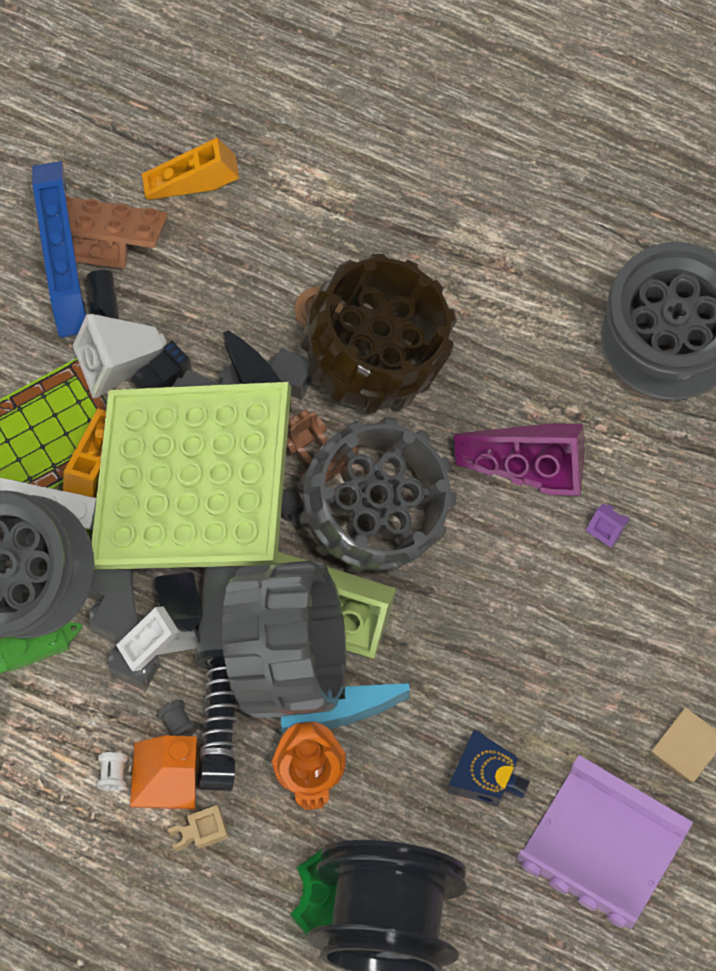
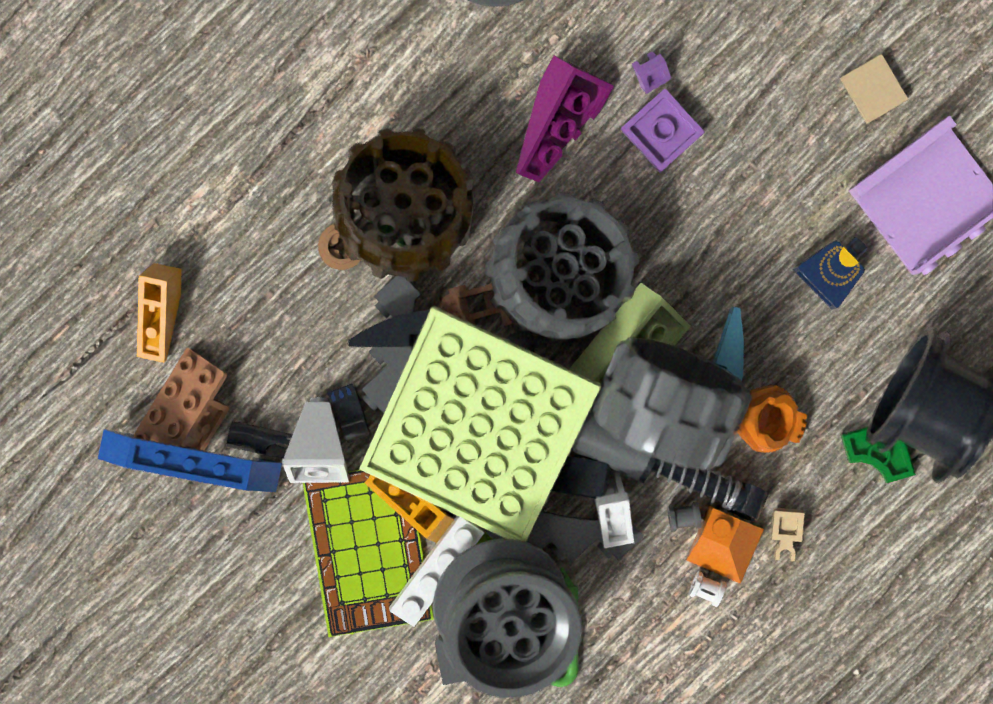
camera: 65 degrees left, 20 degrees up
none -> medium lavender plate [620,89,705,173]

